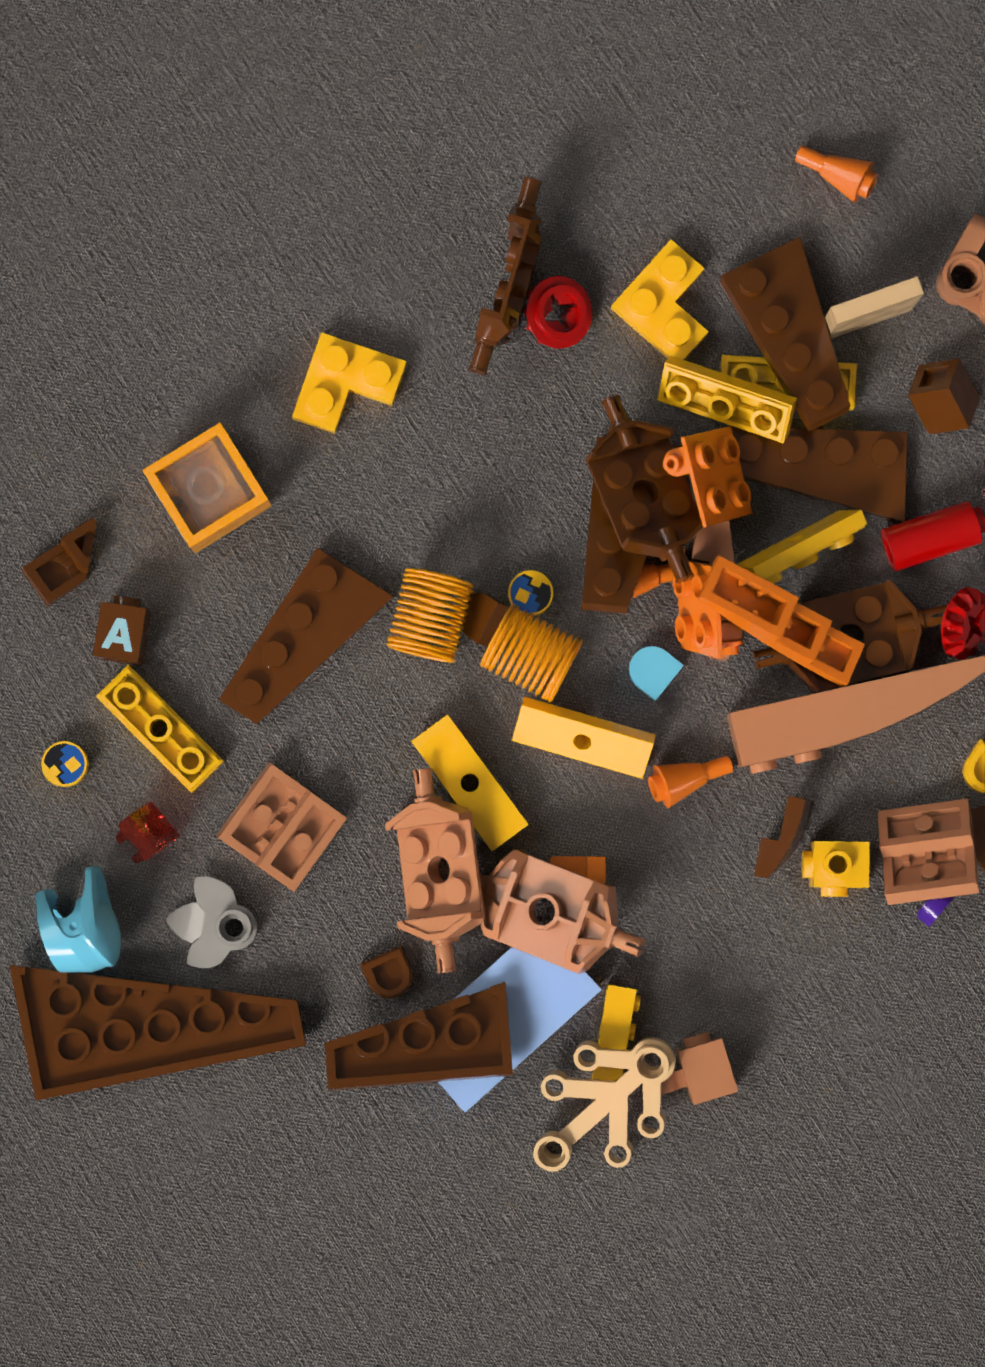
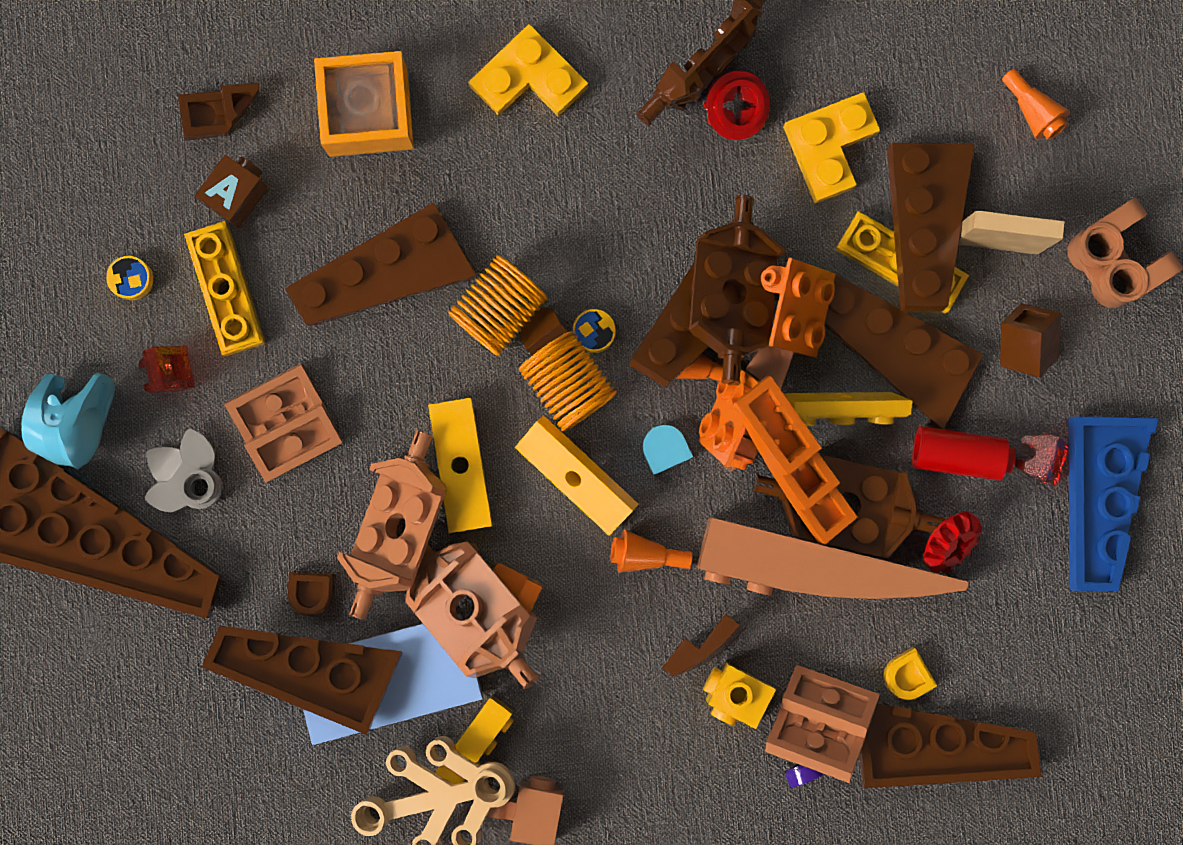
camera: 25 degrees right, 0 degrees up
yellow tile [657,355,797,443] -> none

